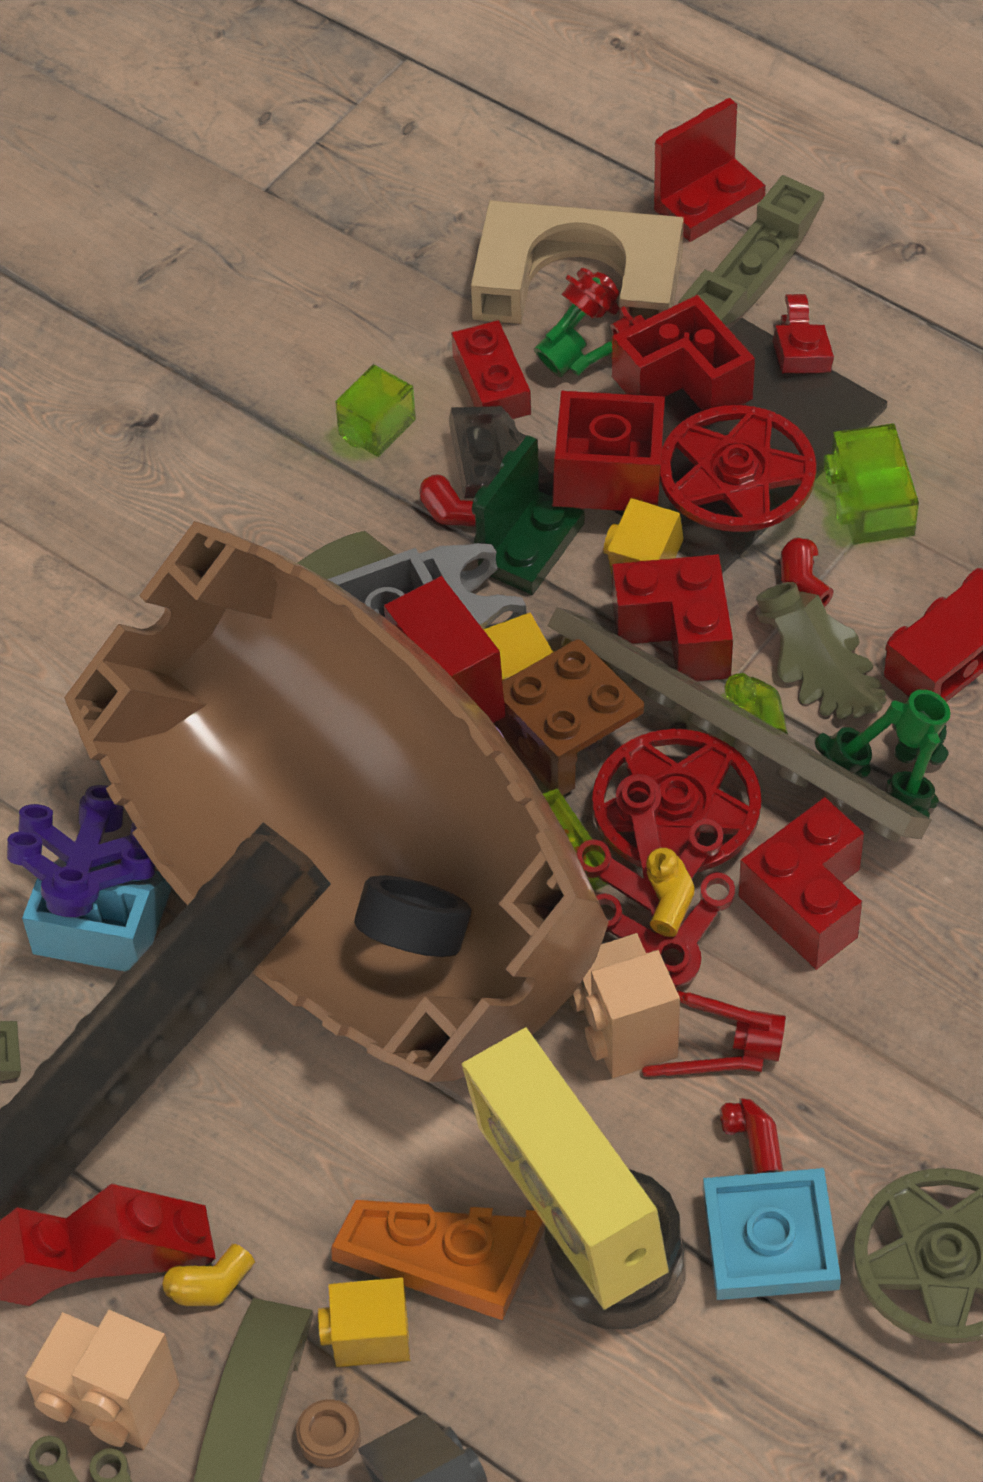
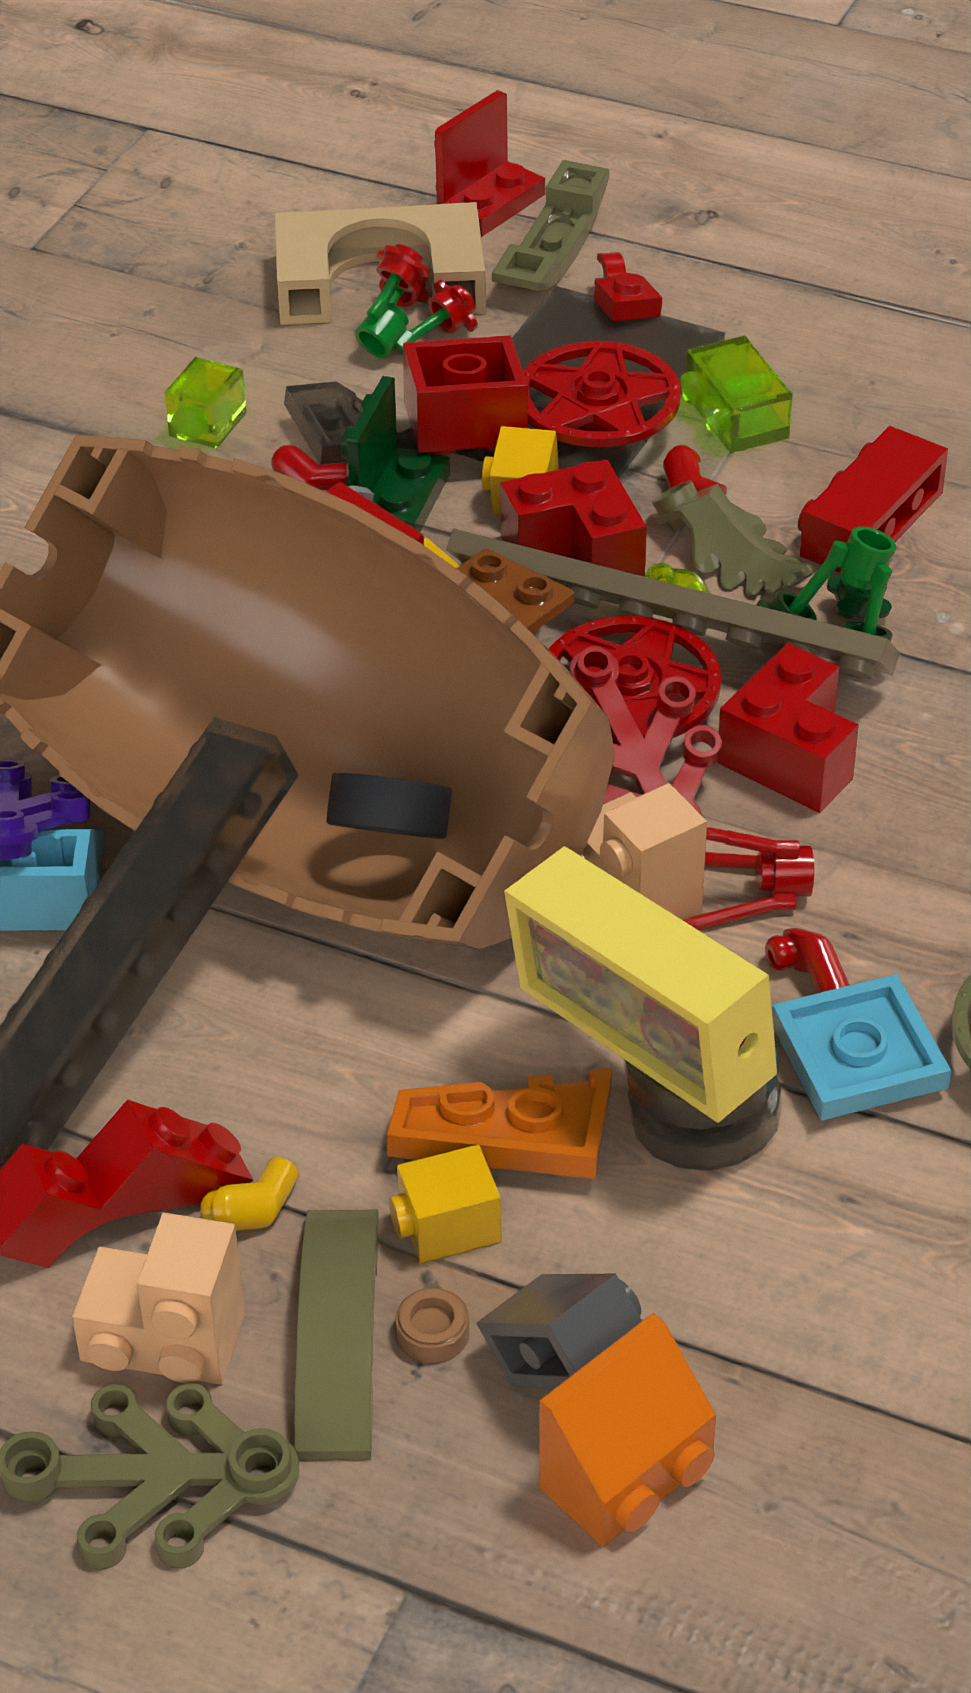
camera: 15 degrees left, 10 degrees down
red piece [451,320,531,427] -> none
red brick [612,294,755,411] -> none
yellow arm [646,848,695,937] -> none

